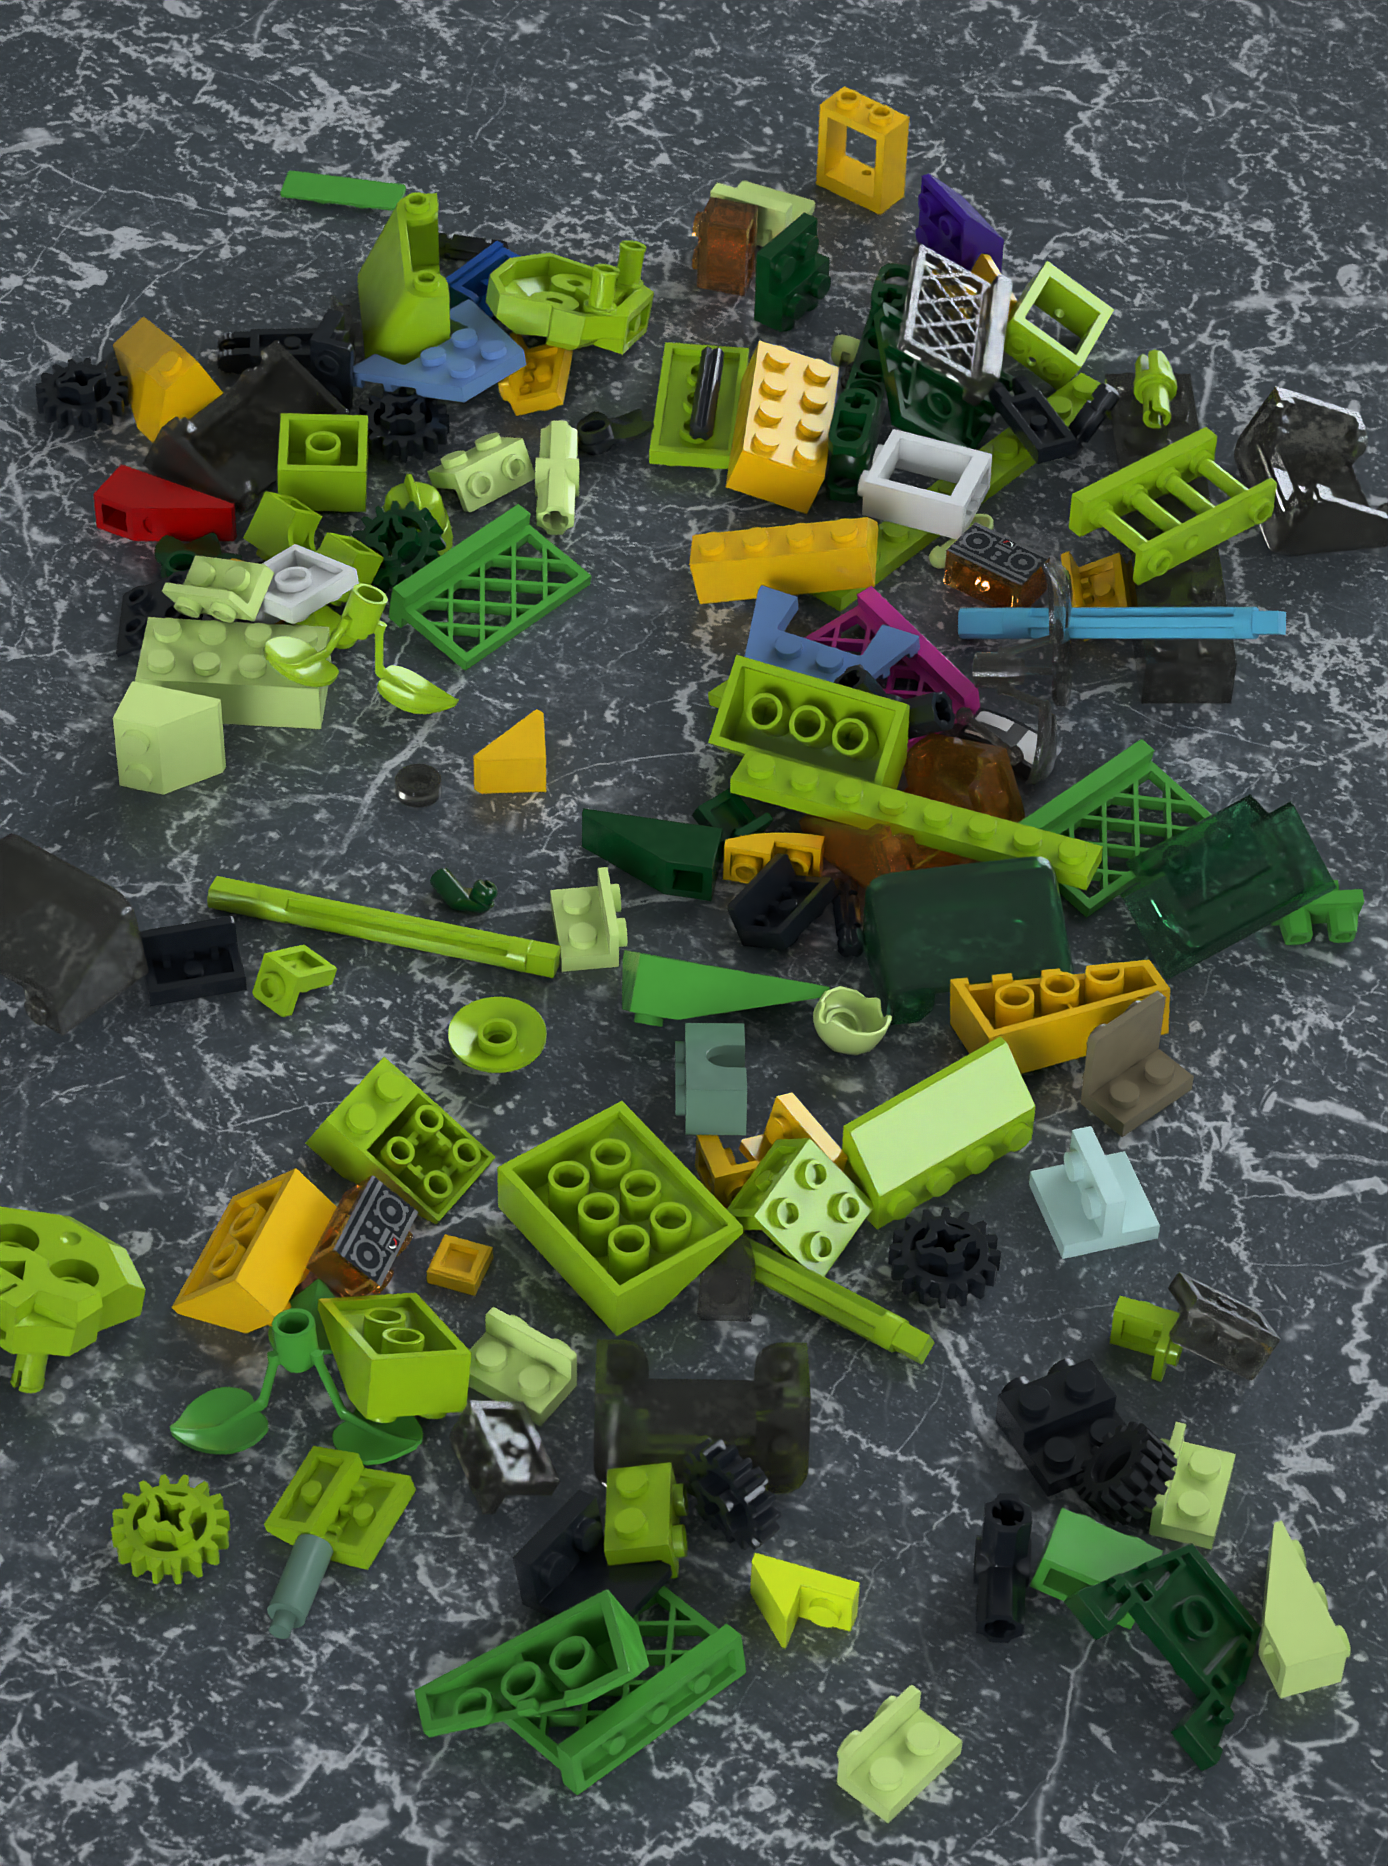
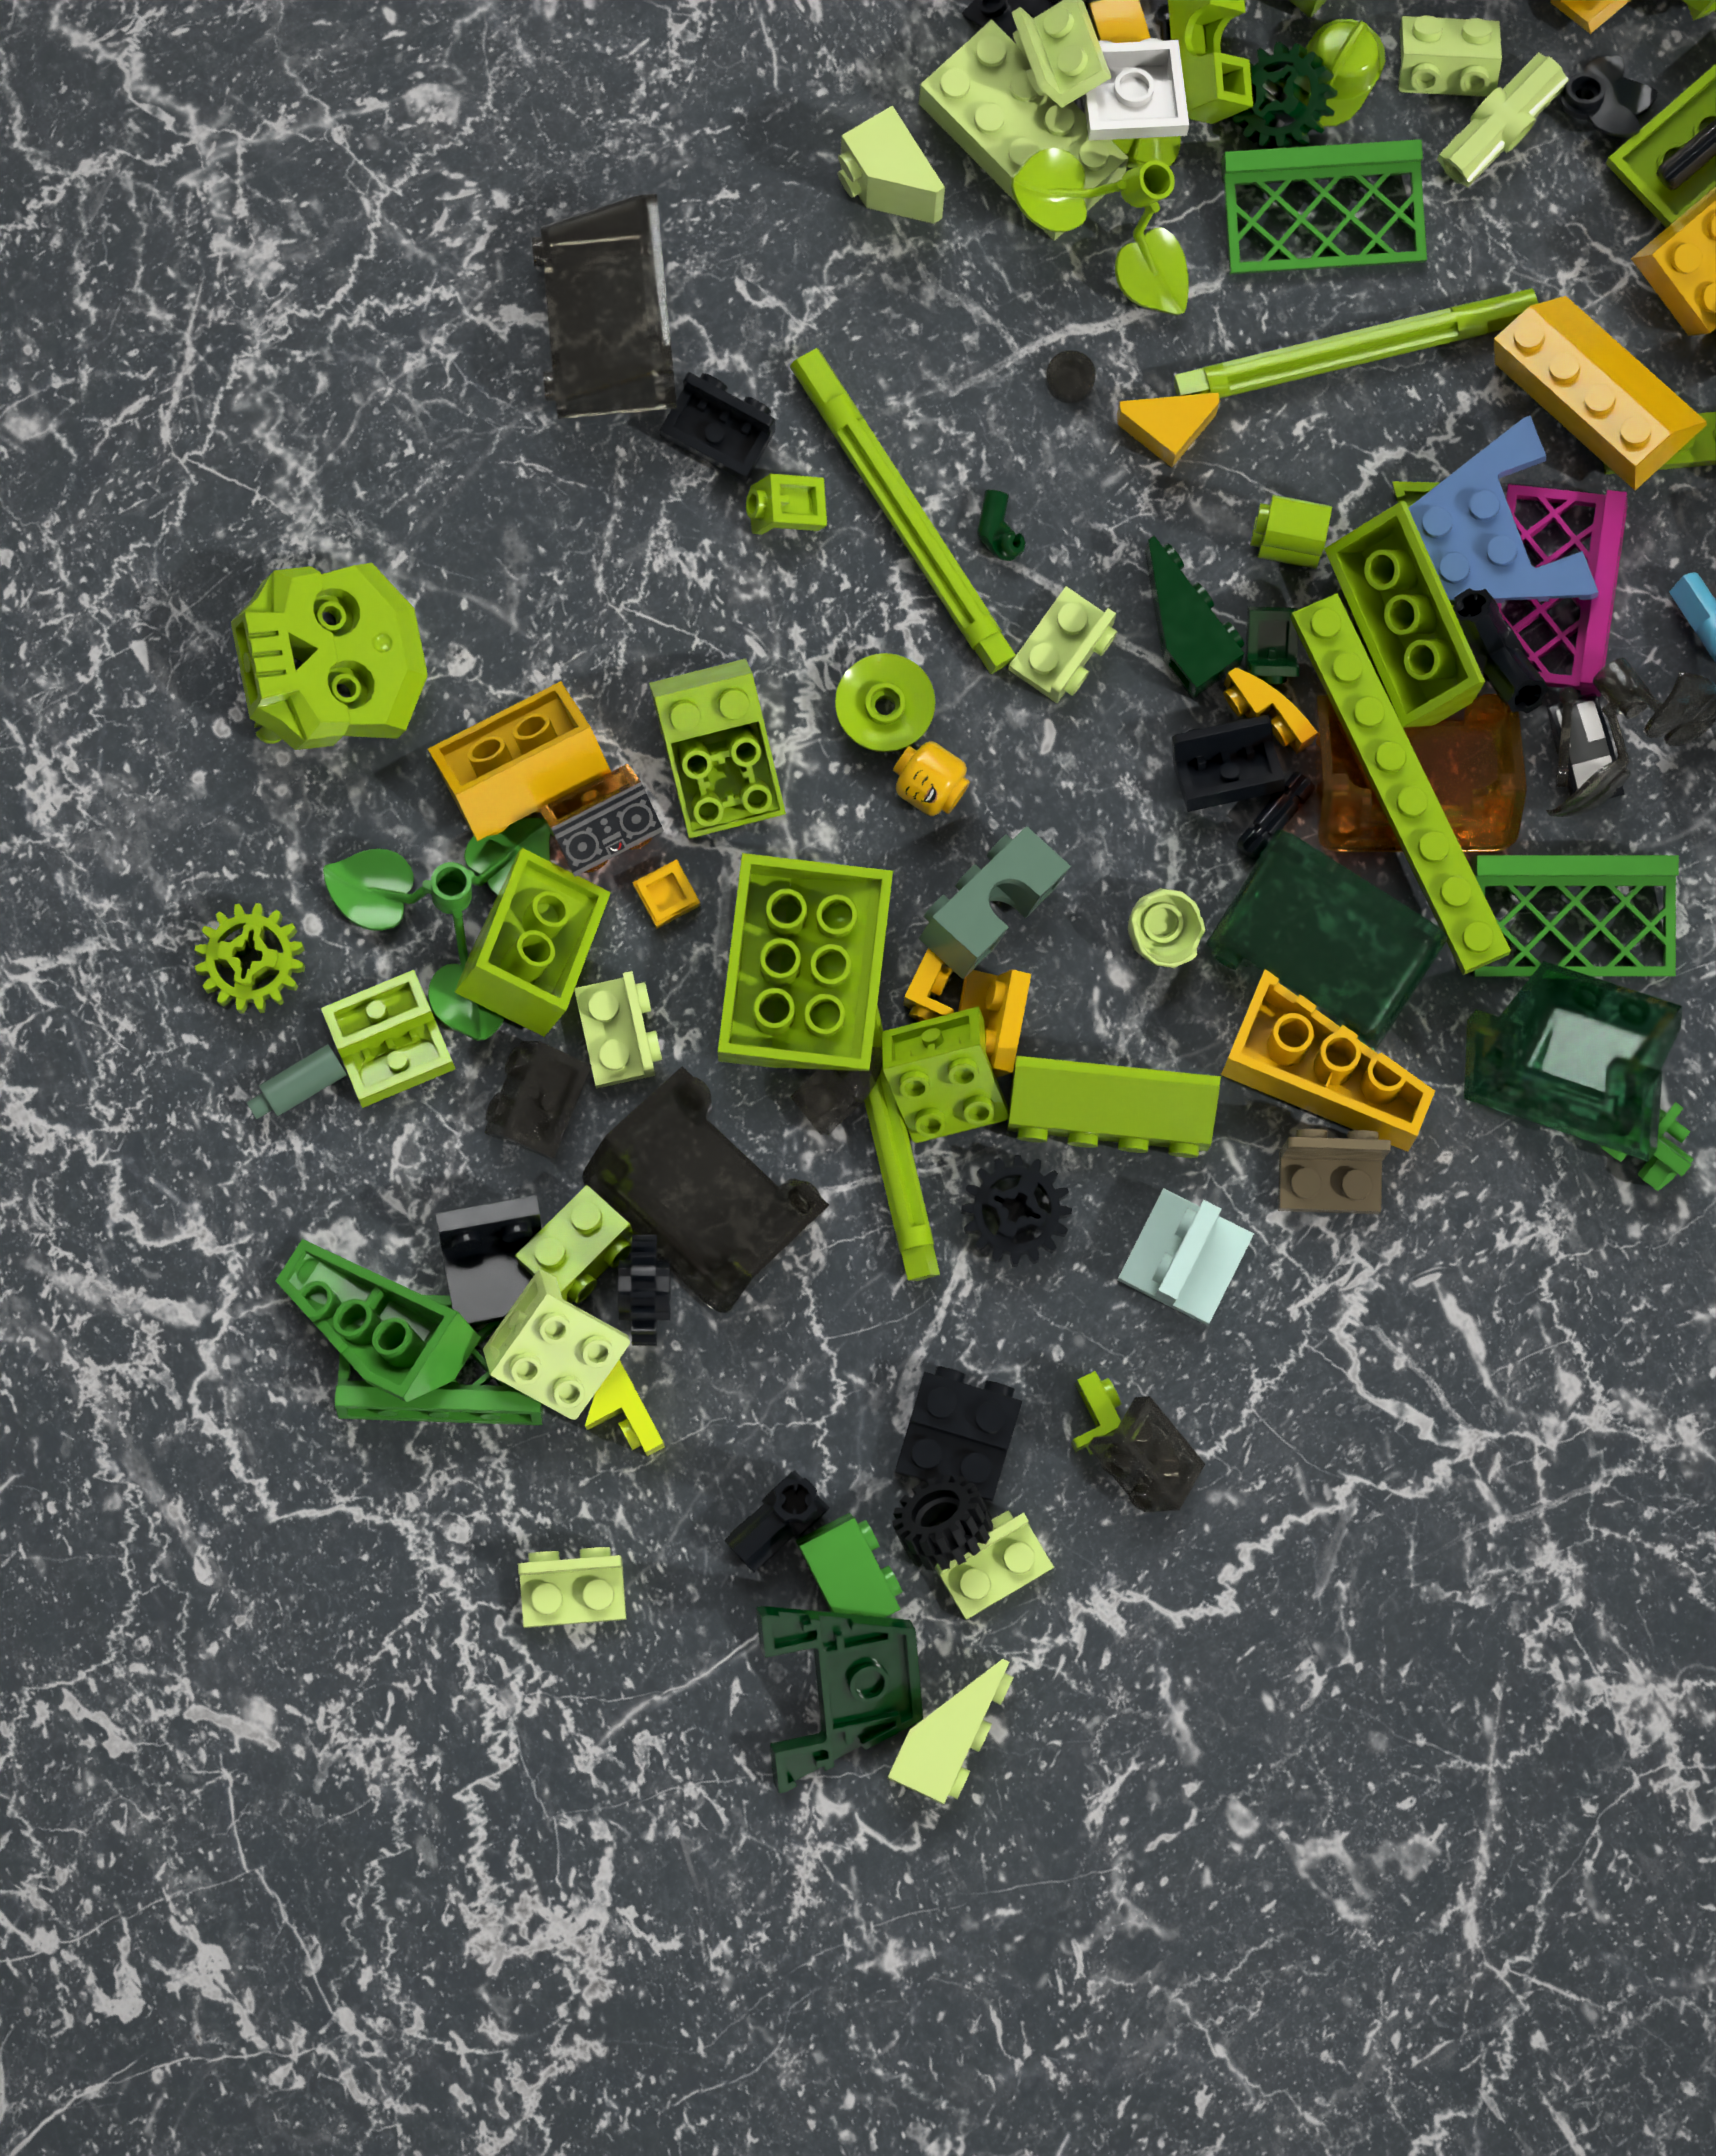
camera: 40 degrees right, 35 degrees up
bright green wedge [622,950,830,1027] -> none
none -> yellowish green bracket [483,1268,630,1420]
none -> yellow head [893,741,970,816]
none -> lime piece [1174,288,1538,399]
none -> lime brick [1250,494,1332,569]

